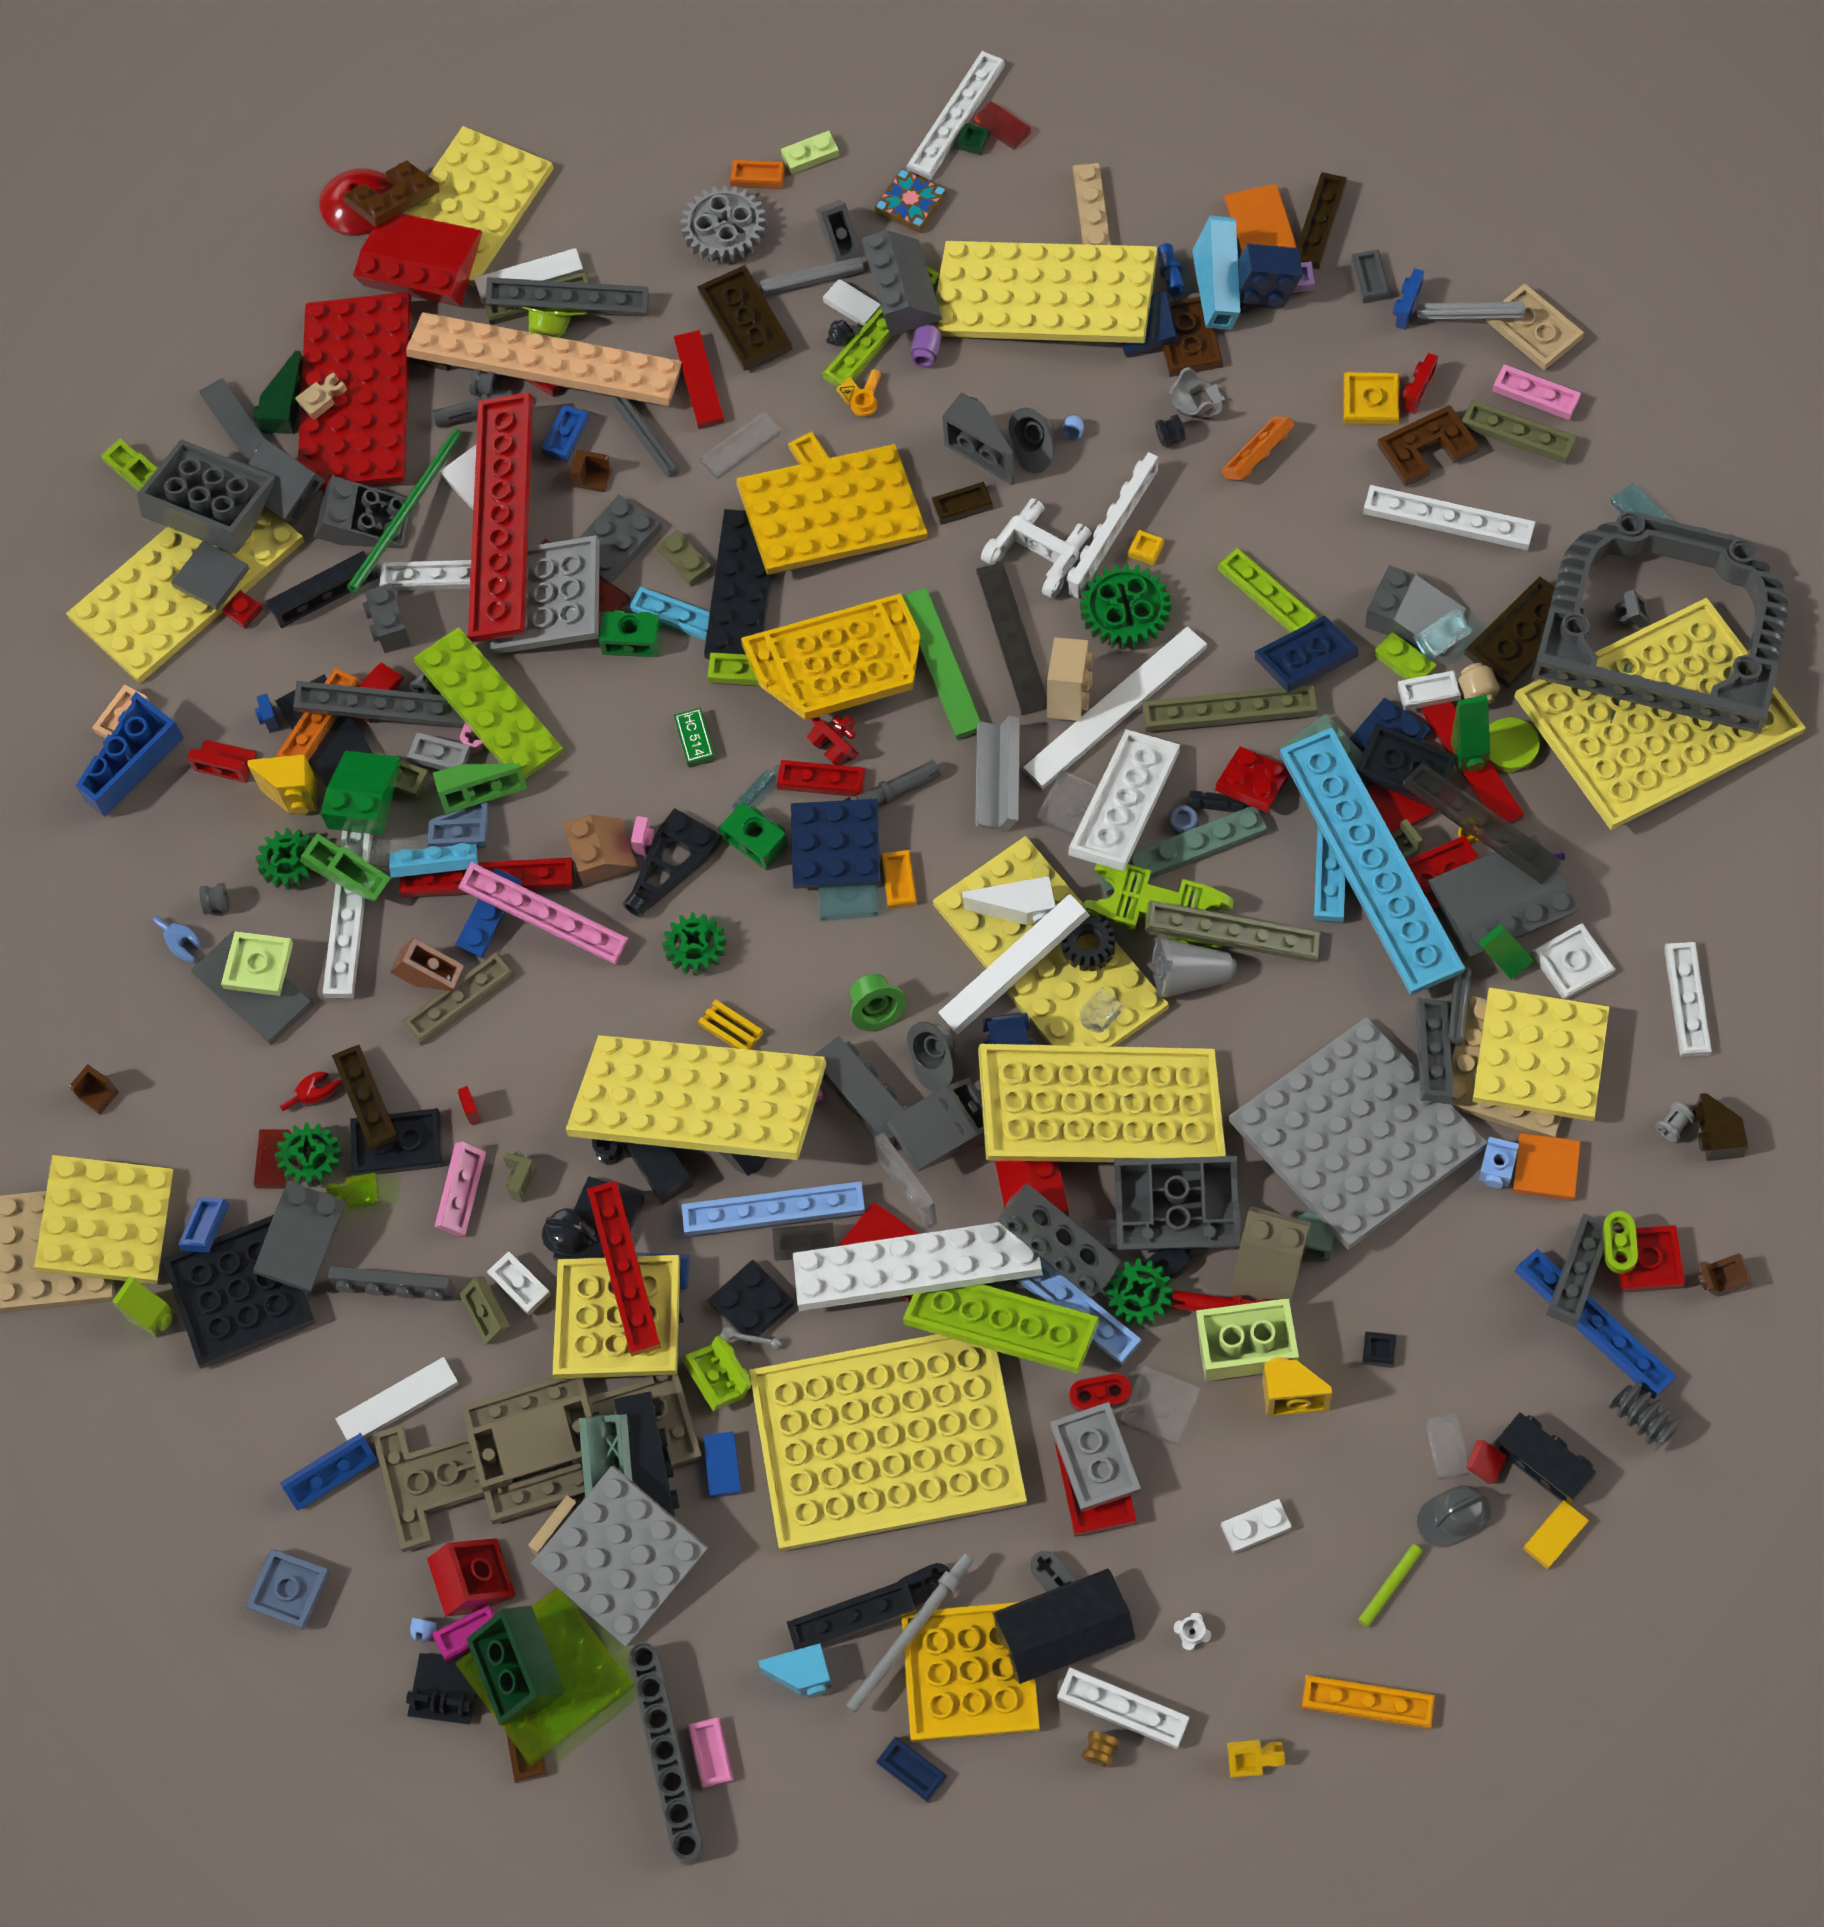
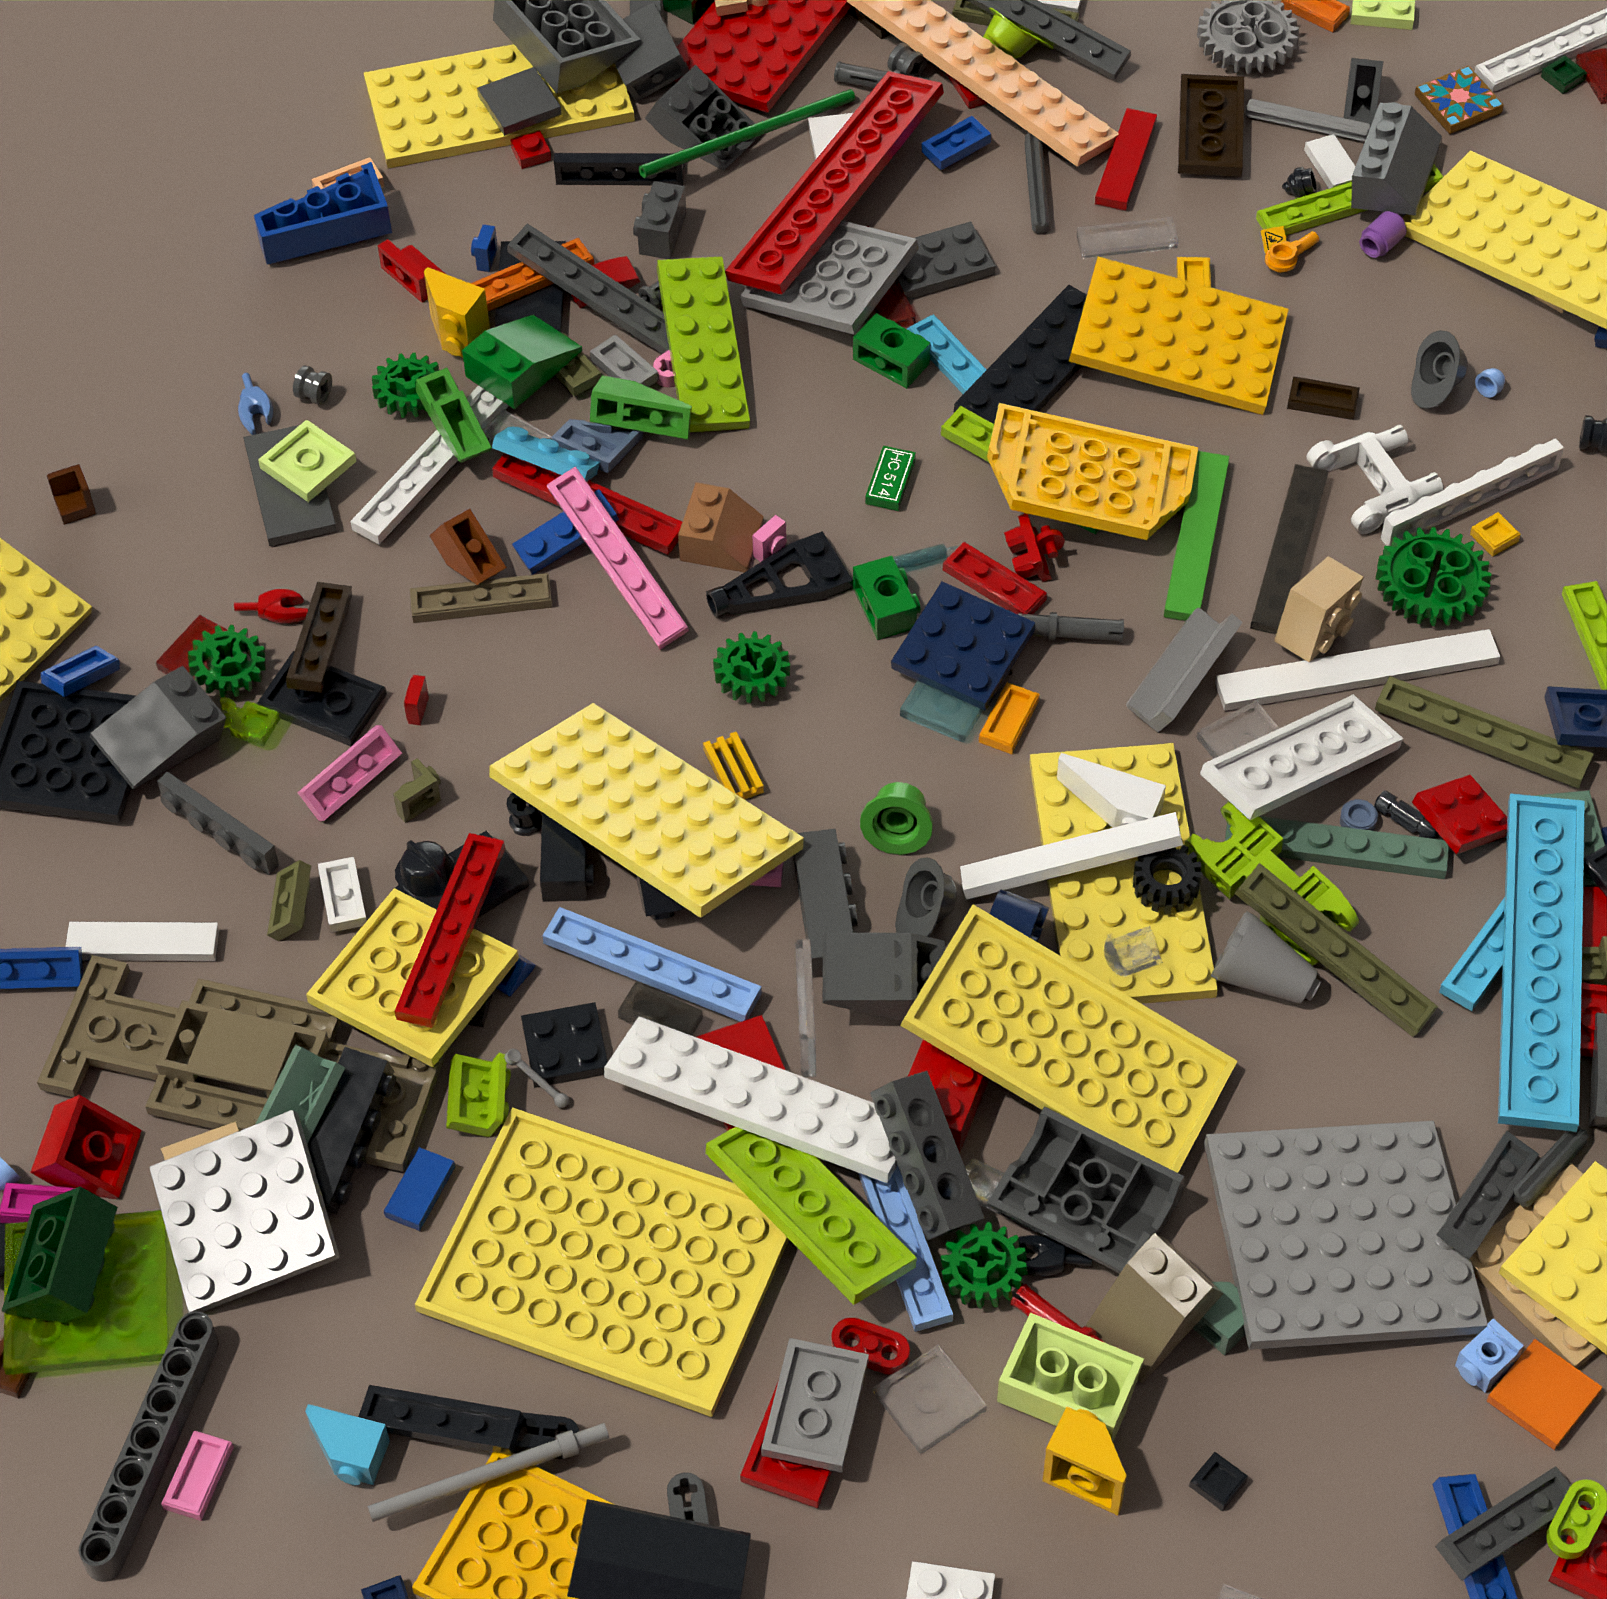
camera: 25 degrees right, 10 degrees down
white tile [380,560,471,591] -> none
reddish brown panel [569,449,612,492] -> none
olive plate [656,529,712,587] -> none
dark grey slope [942,392,1015,485] -> none

